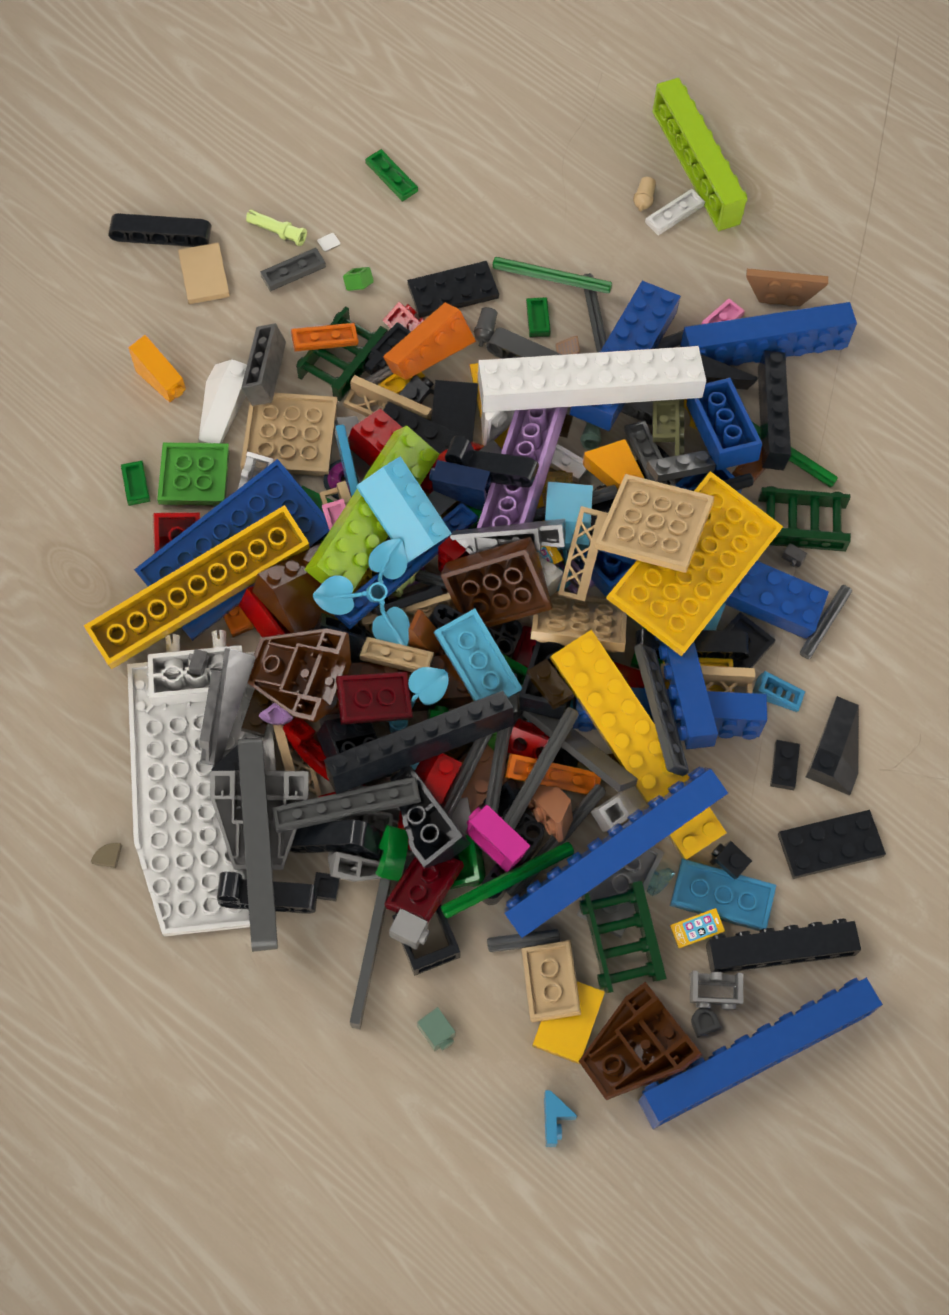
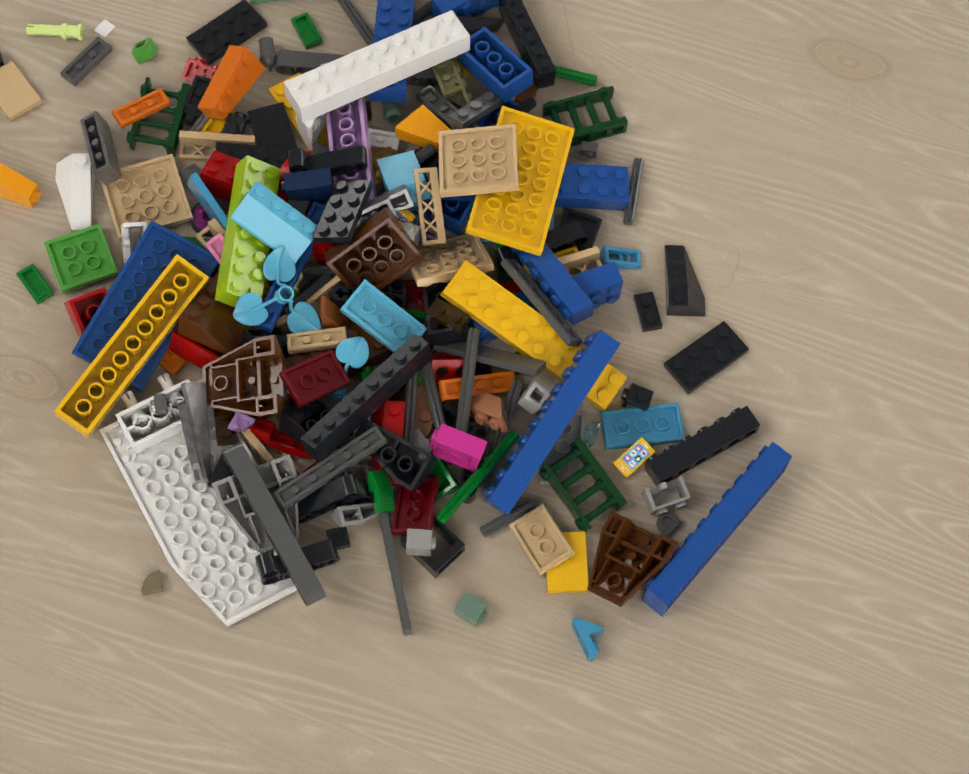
camera: 25 degrees left, 0 degrees up
medium nougat slope [555,336,580,355] -> none
none -> black plate [312,179,374,243]

